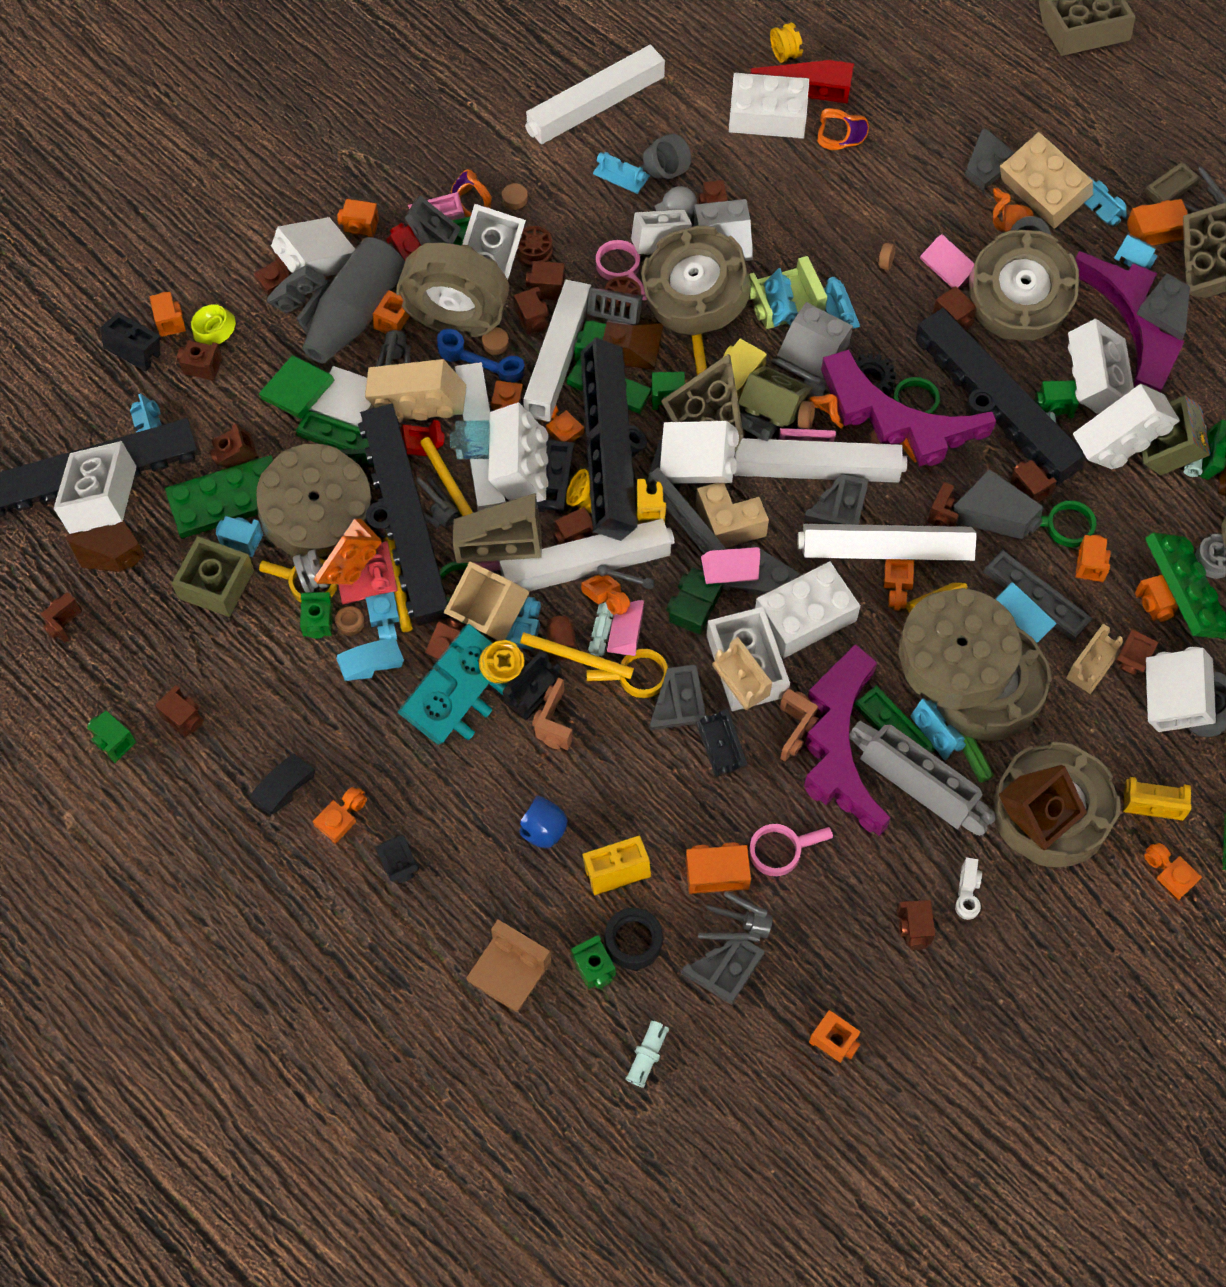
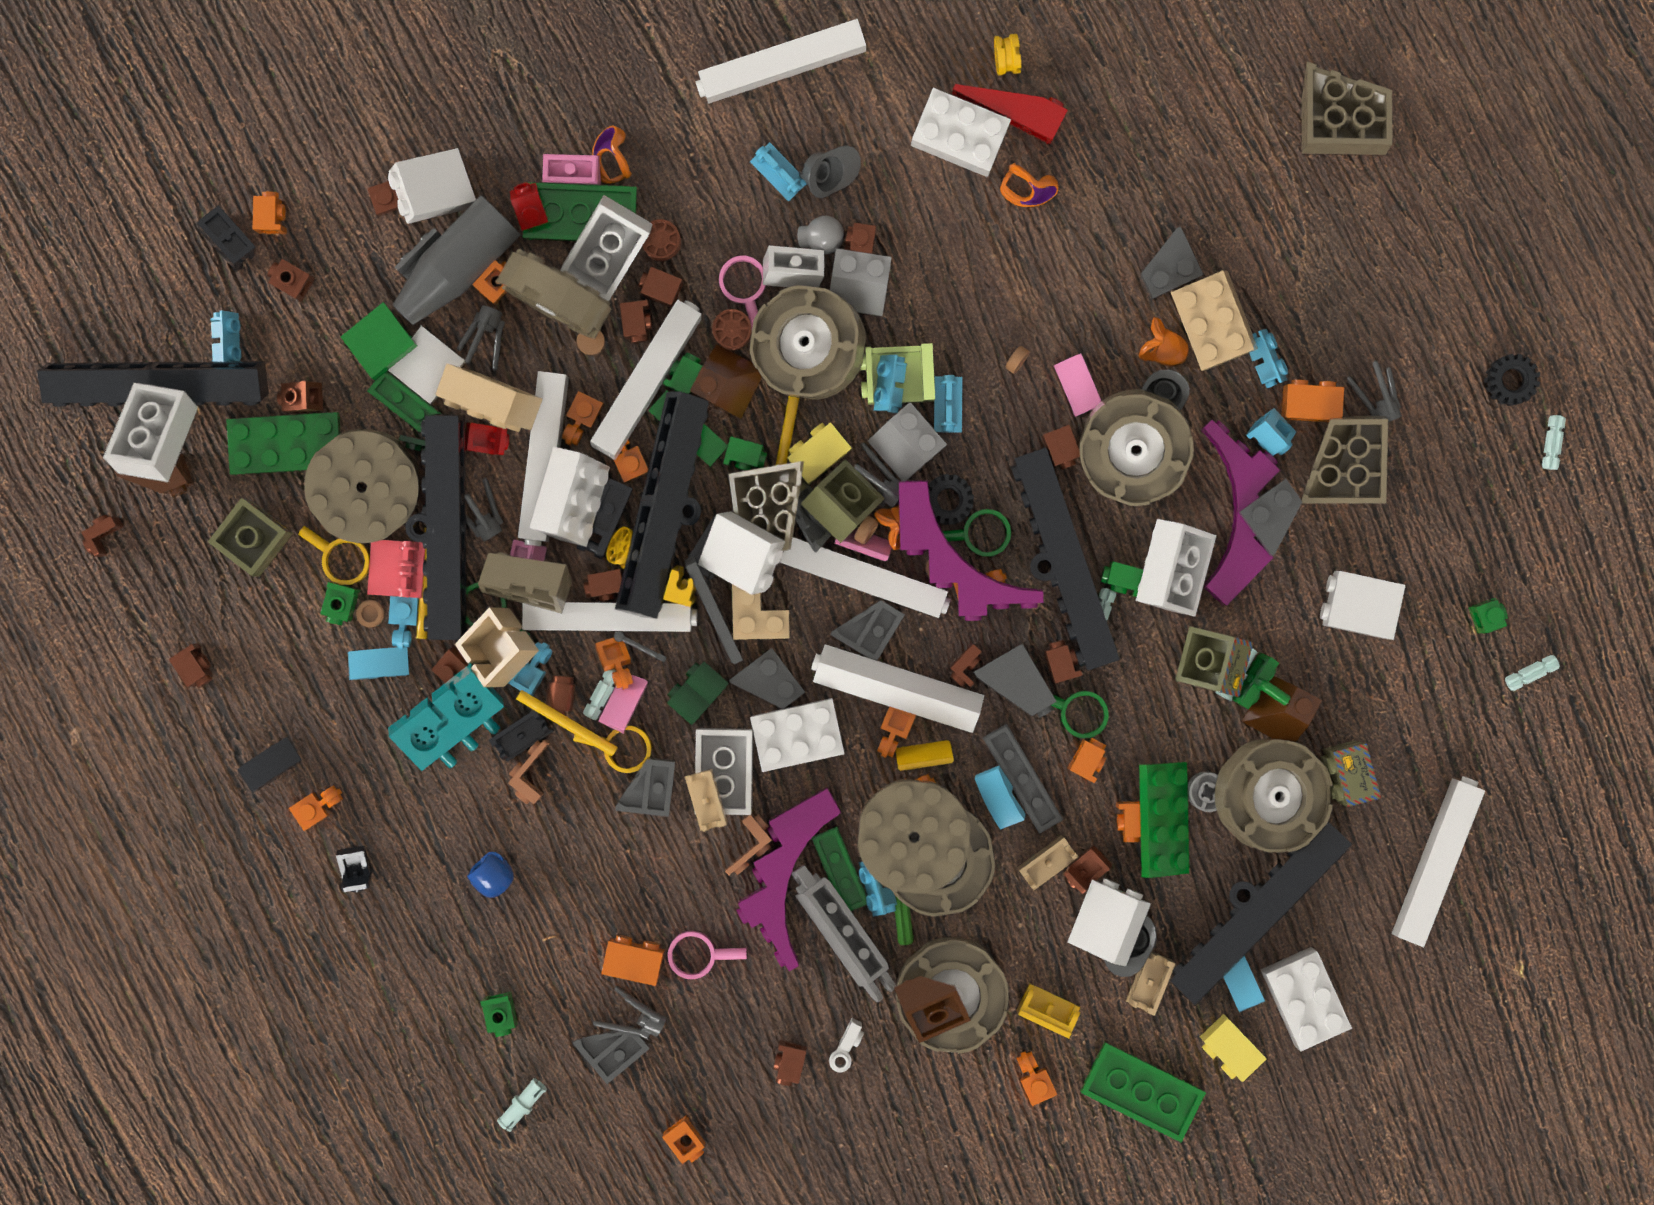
camera: 20 degrees right, 25 degrees up
green brick [87,710,136,763] -> none
neon yellow hat [191,304,236,345] -> none
medium azure brick [216,516,263,558] -> none
dark grey slope [267,265,325,313] -> none
light grey wheel [293,549,329,593] -> none
orange bracket [314,519,382,585] -> none
orange brick [337,199,379,238] -> none
dark grey wing [405,195,461,246] -> none
yellow bar [420,437,473,516] -> none
blue piece [437,329,525,383] -> none
clear light blue brick [450,420,490,459] -> none
medium nougat bracket [467,919,551,1012] -> none
yellow wheel [479,640,524,684] -> none
medium nougat tile [502,183,528,210] -> none
yellow hinge [582,835,651,896] -> none
dark grey slope [587,287,643,325] -> none
black tyre [604,907,663,970] -> none
black hinge [696,709,748,778] -> none
bright pink slope [701,547,760,584] -> none
white brick [1073,384,1180,469] -> none
dark tan tile [1144,162,1200,204] -> none

